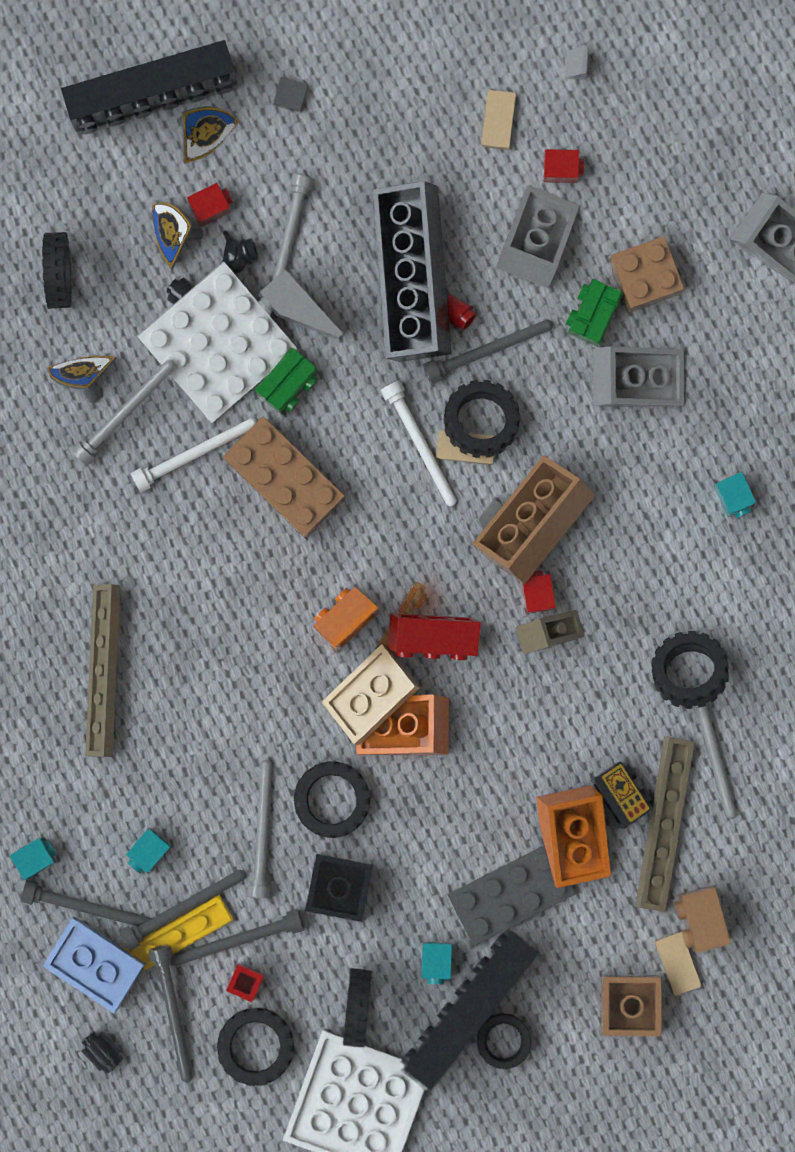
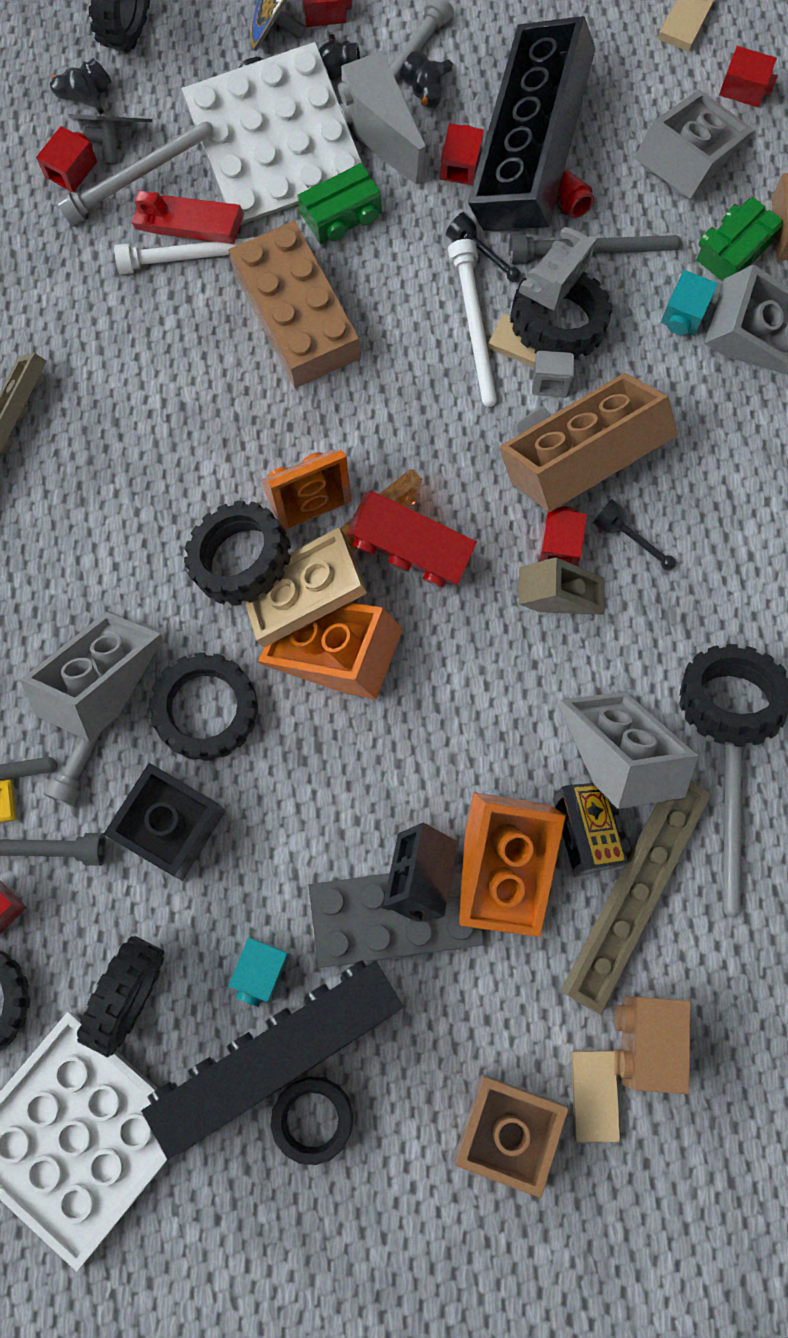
camera: 20 degrees right, 10 degrees down
none -> light grey slope [20,611,163,741]
none -> red brick [36,126,97,193]
none -> black animal [50,58,112,115]
none -> red hinge [132,190,244,244]
none -> black tyre [184,501,291,606]
none -> black hinge [383,822,458,922]
none -> black animal [400,51,453,108]
none -> red brick [440,123,484,186]
none -> black hinge [446,212,521,282]
none -> light grey hinge [519,228,597,311]
none -> light grey slope [532,350,574,398]
none -> light grey slope [559,692,698,809]
none -> black hinge [592,499,676,571]
none -> teal brick [661,269,718,336]

